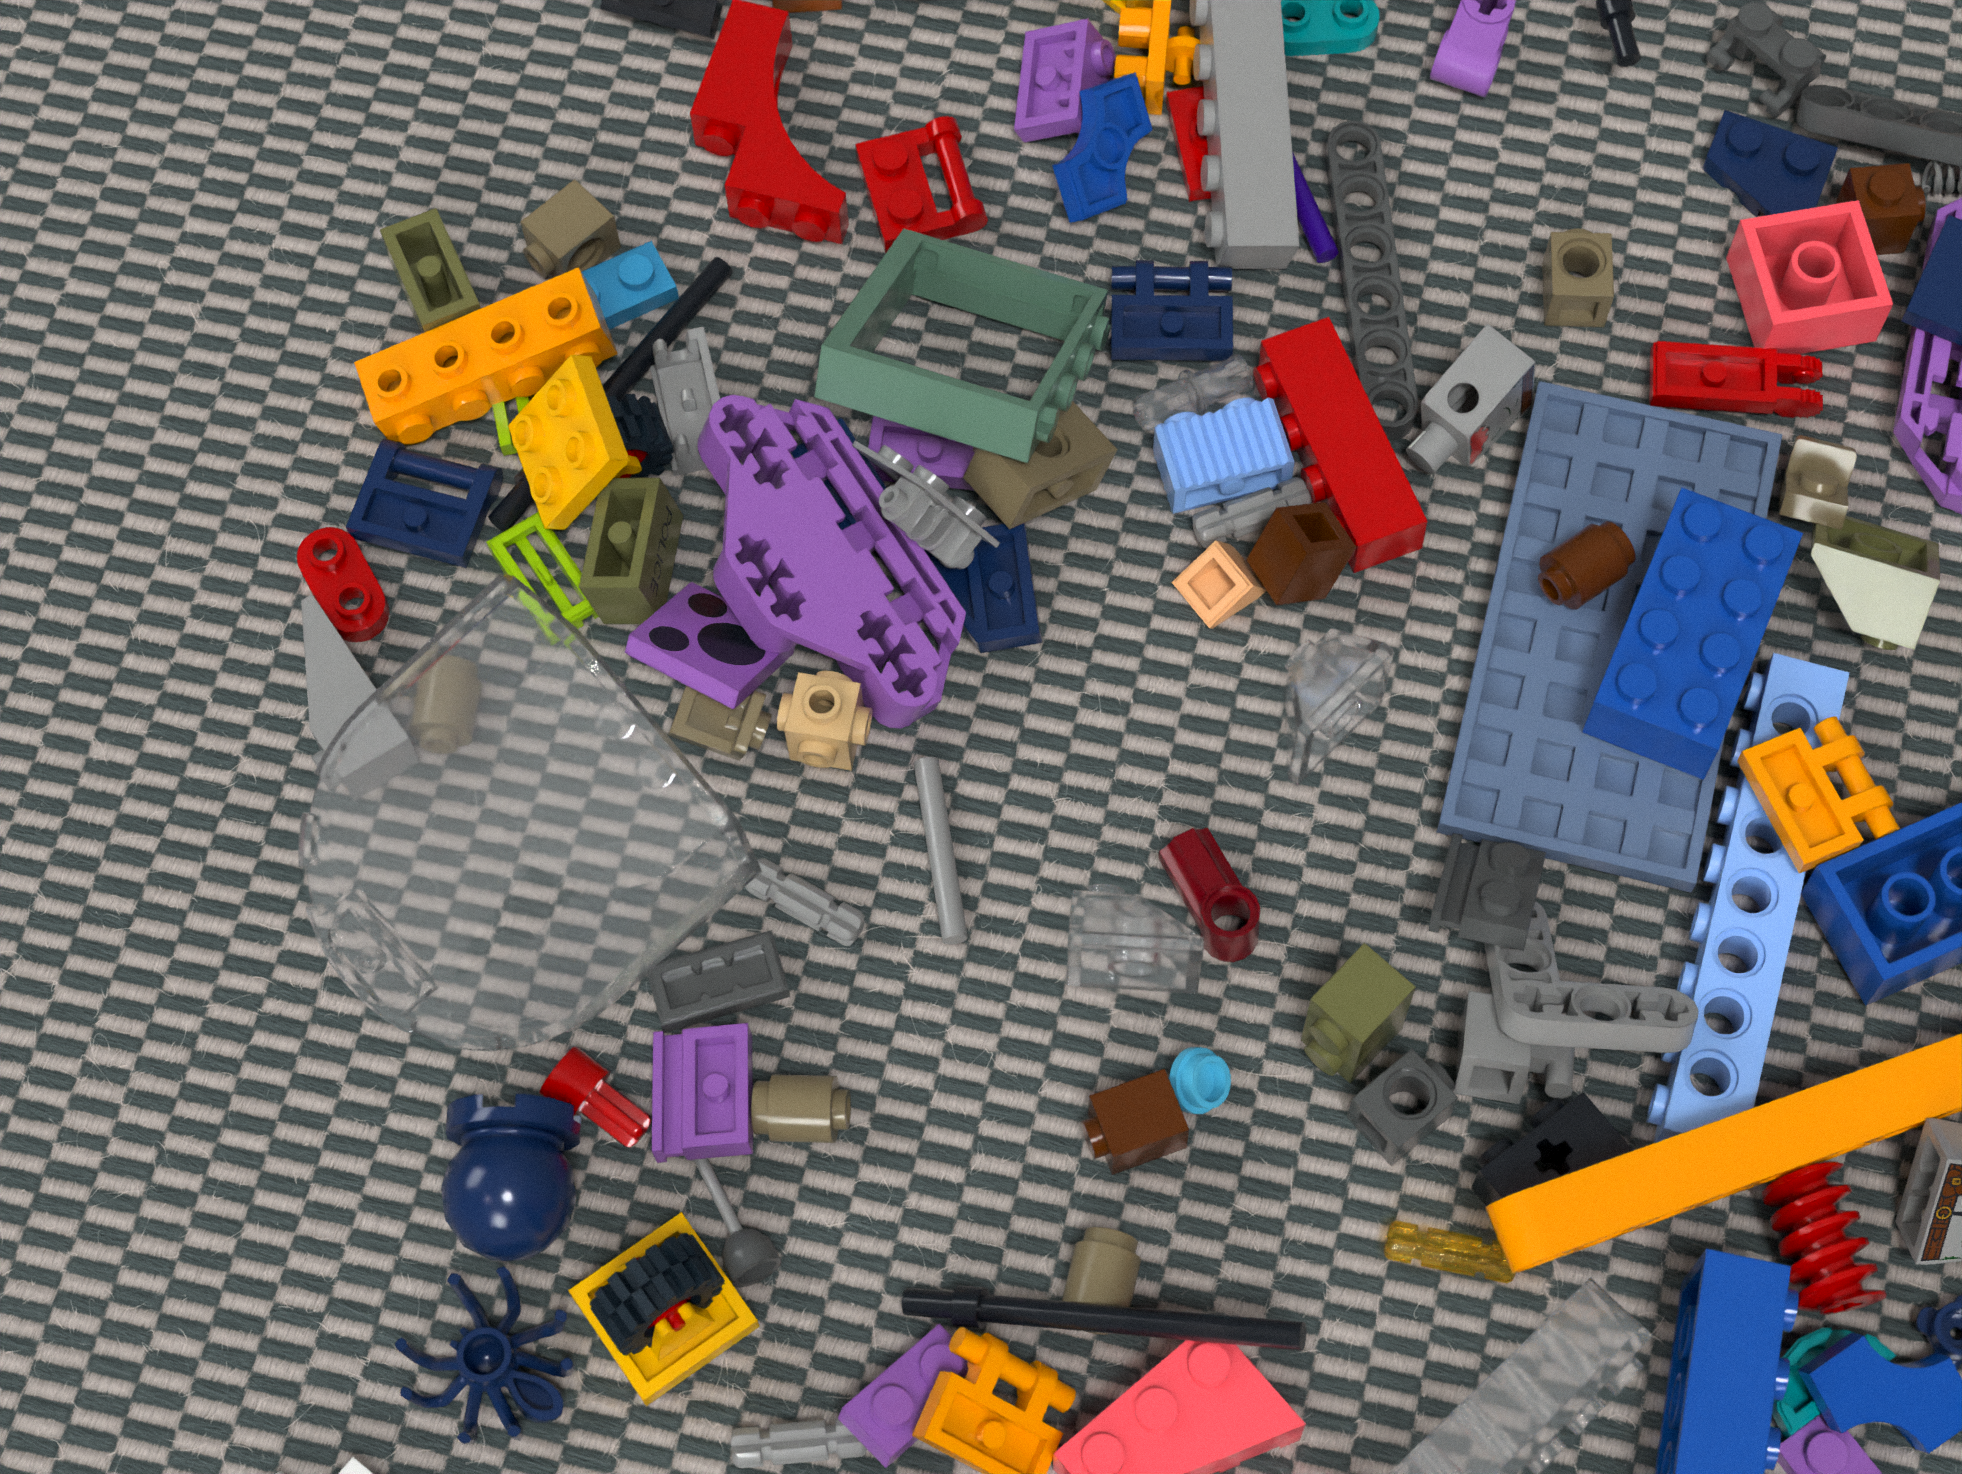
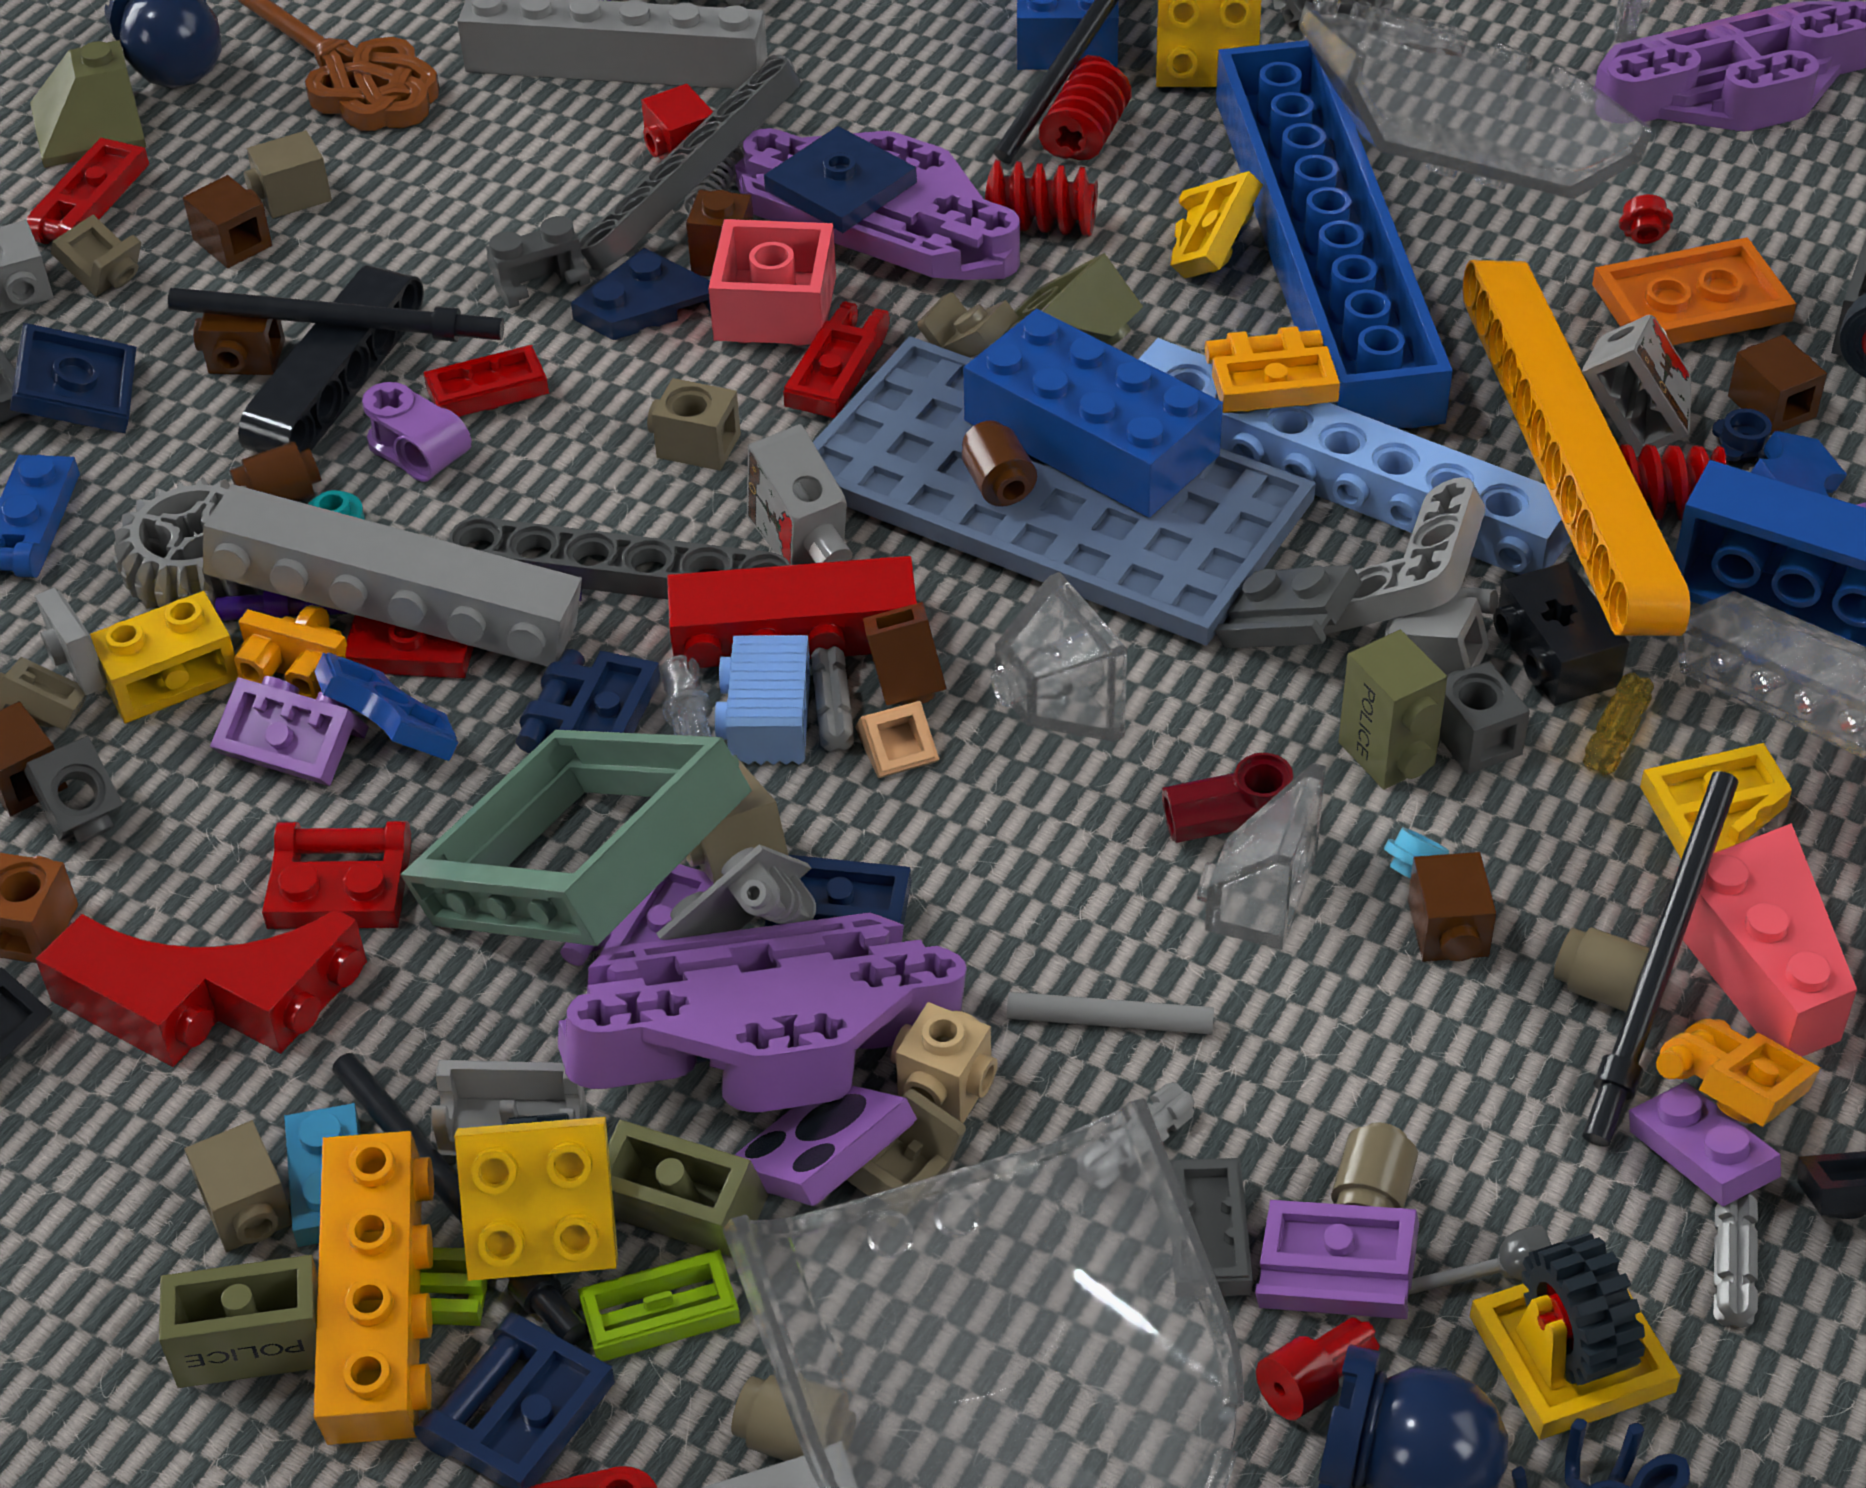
camera: 75 degrees left, 20 degrees down
none -> red plate [423,345,549,417]
none -> yellow wing [1640,743,1792,859]

